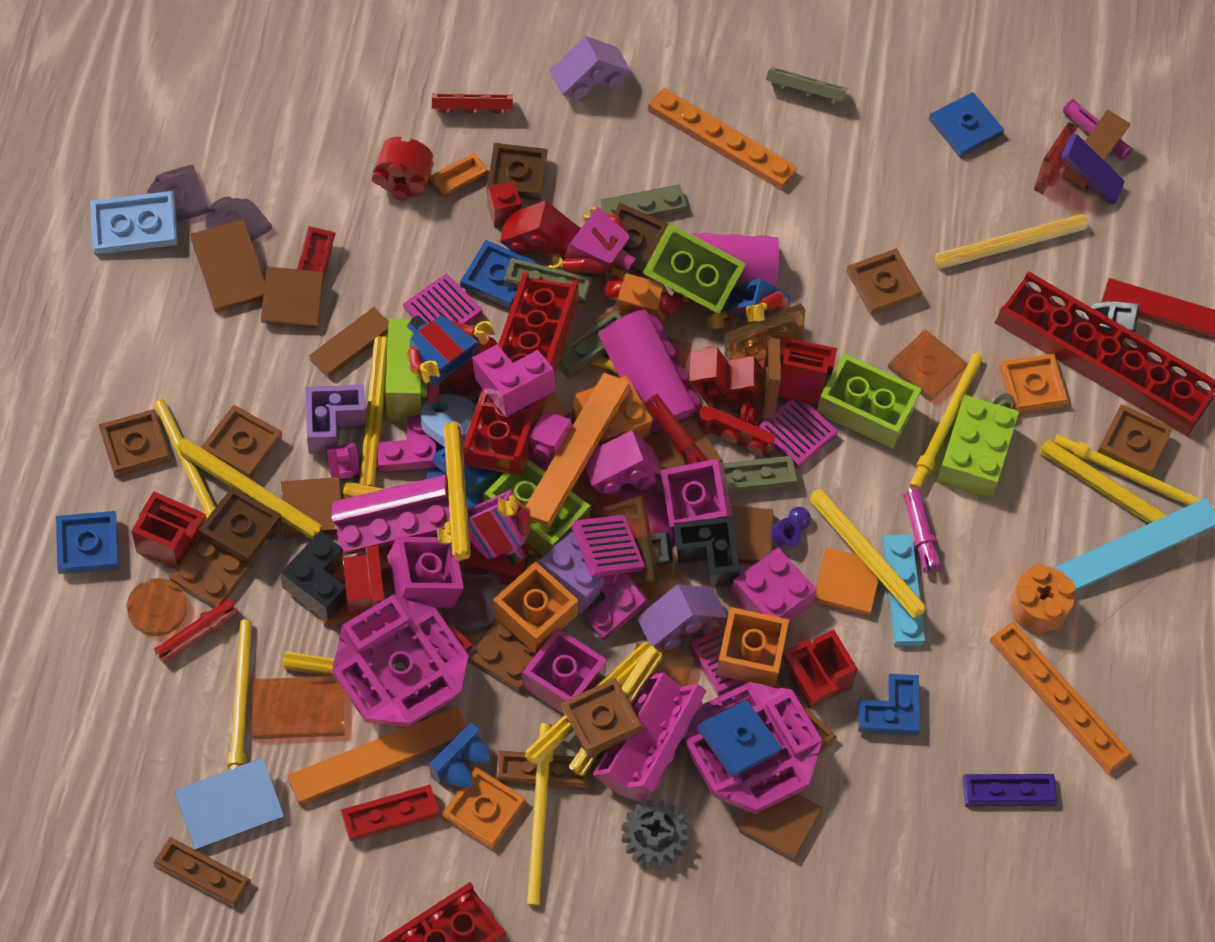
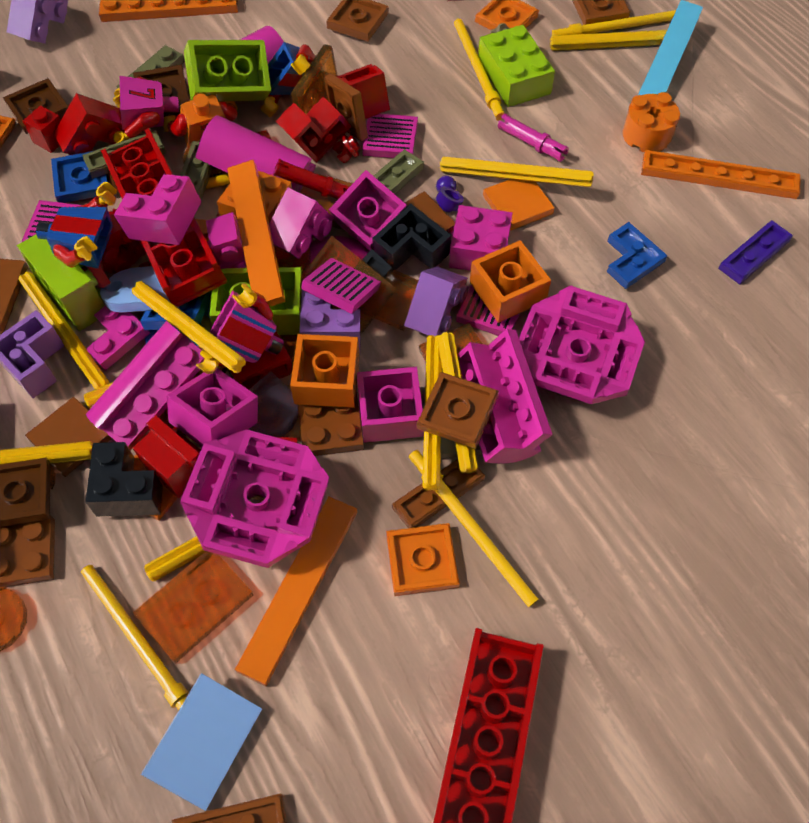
camera: 35 degrees left, 0 degrees up
red pin [153,598,239,664] -> none
dark pink tile [326,443,360,479] -> none
red plate [341,784,439,842] -> none
blue tile [429,722,489,787] -> none
dark pink plate [585,573,649,640] -> none
dark grey gear [621,800,689,868] -> none
blue plate [697,700,782,778] -> none
red plate [698,406,777,458] -> none
dark orange tile [739,794,823,861] -> none
red plate [782,629,858,708] -> none
lime brick [817,353,922,449] -> none
medium azure plate [882,535,925,647] -> none
clear orange tile [888,329,968,402] -> none

